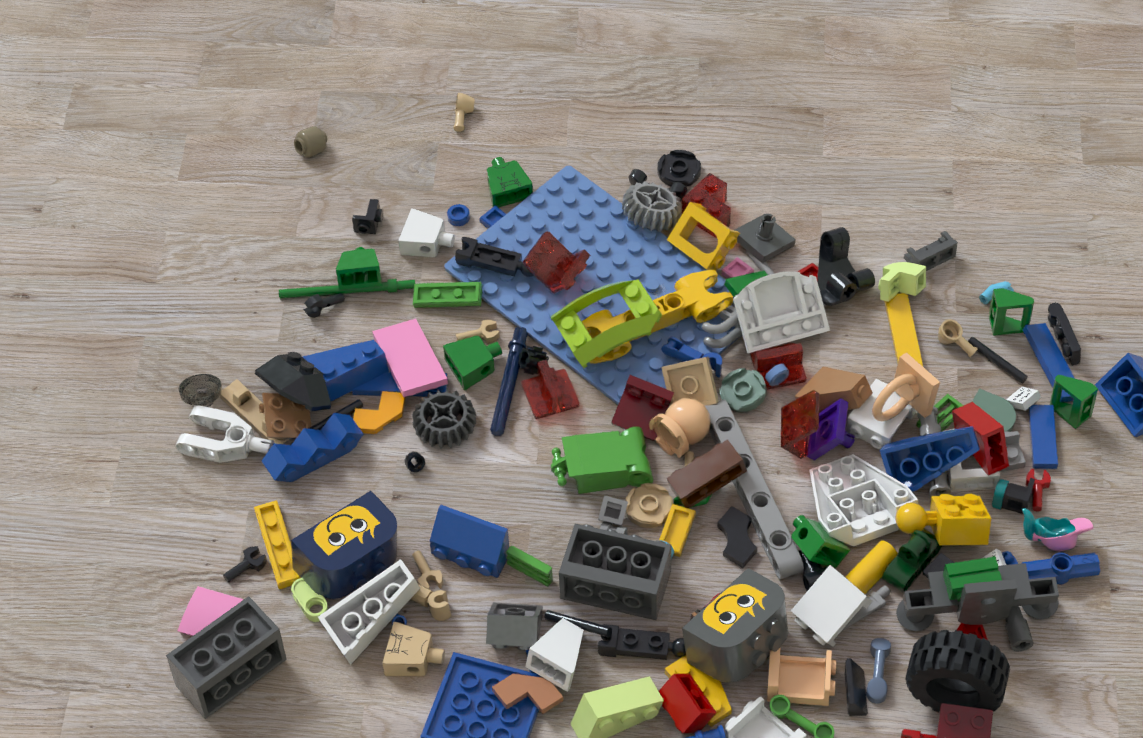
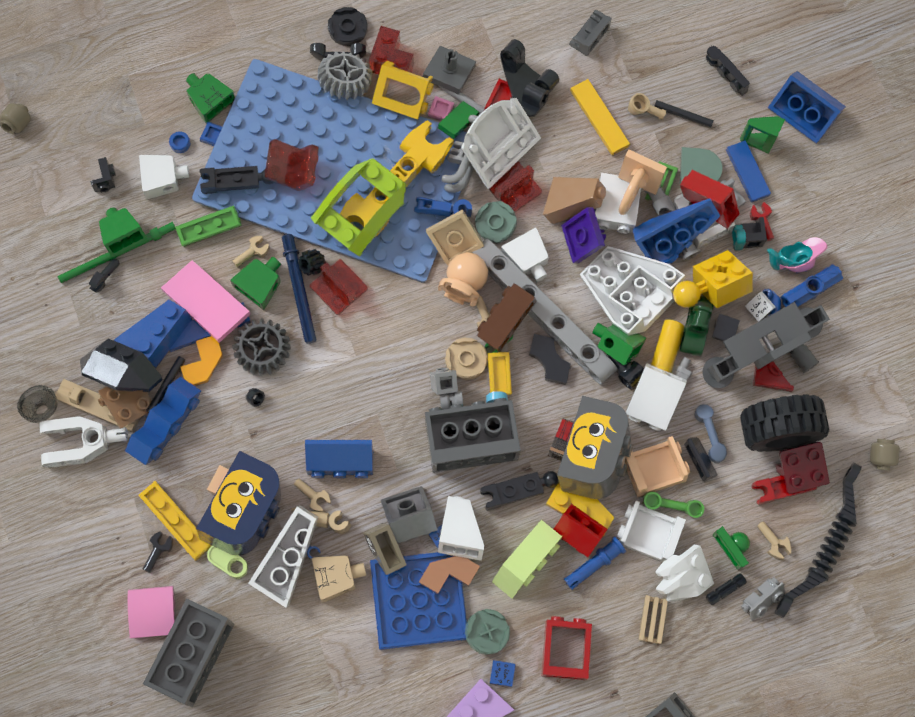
camera: 30 degrees left, 20 degrees up
tan bar [453,93,475,132] -> none
bright green tile [506,546,553,587] -> none
black bar [544,610,612,637] -> none
bright green piece [551,427,654,494] -> none
dark red bracket [611,375,674,441] -> none
medium blue tile [765,364,789,386] -> none
clear red bracket [781,390,819,459] -> none
yellowish green brick [878,262,926,302] -> none
green brick [943,556,1002,602] -> none
medium azure arm [979,281,1014,304] -> none
green tile [989,288,1034,336] -> none
white tile [1006,387,1041,411] -> none
blue tile [1023,323,1074,402] -> none
none -> dark tan slope [363,523,406,575]
none -> white torso [501,228,549,282]

